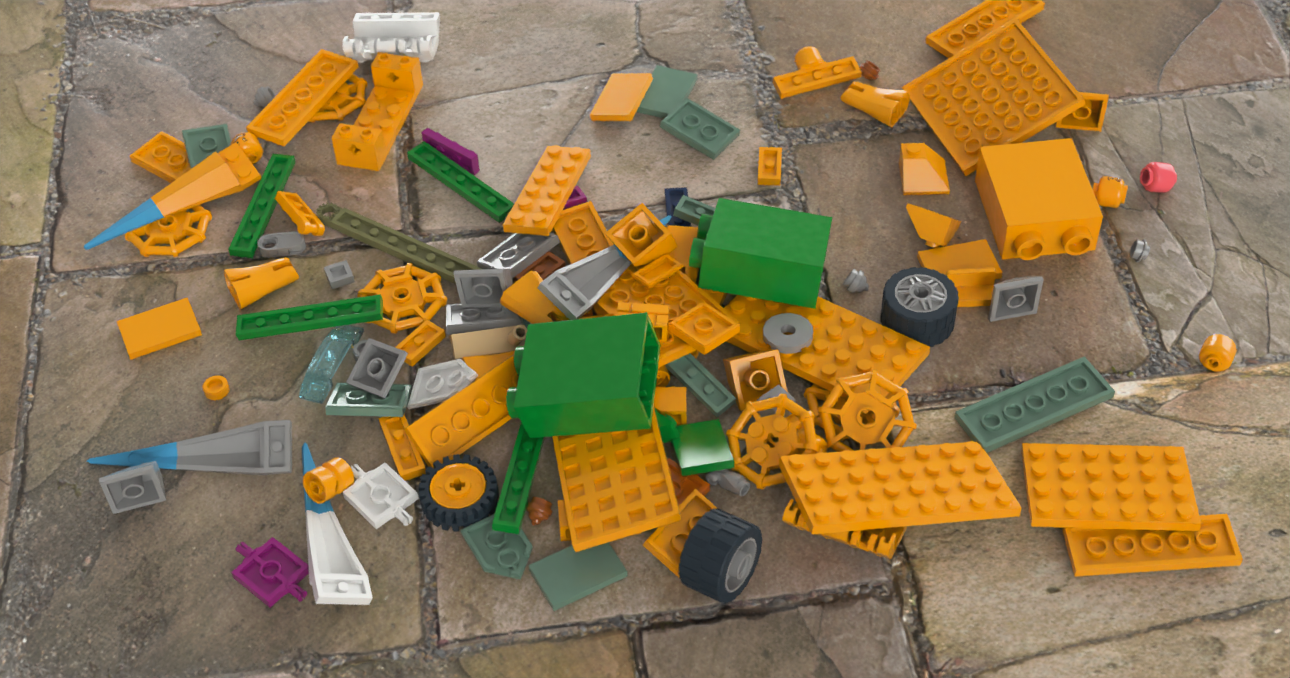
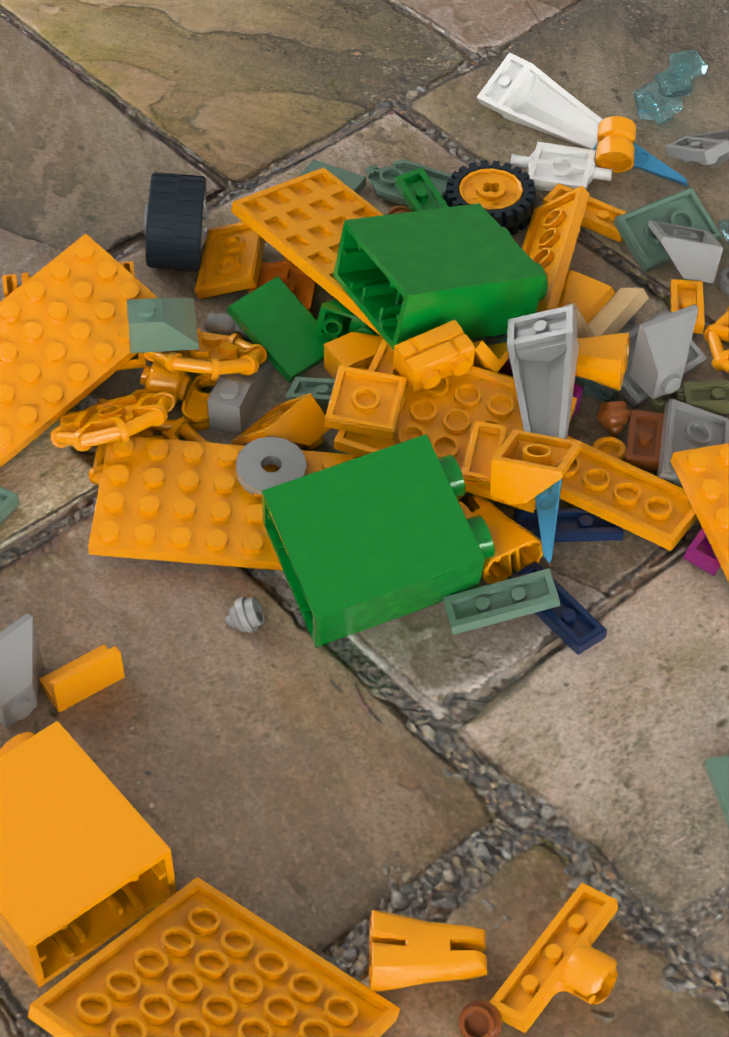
camera: 145 degrees right, 0 degrees up
magenta plate [231,537,309,608] -> none
white tile [407,359,478,409] -> none
sand green tile [660,98,740,160] -> none
light orange plate [757,147,782,186] -> none
black wheel [880,267,959,347] -> none
light orange slope [899,143,950,195] -> none
light orange slope [906,203,961,248] -> none
light orange tile [917,239,1003,279] -> none
none -> sand green slope [126,298,199,353]
none -> clear light blue bracket [633,81,684,123]
none -> clear light blue tile [654,50,707,100]

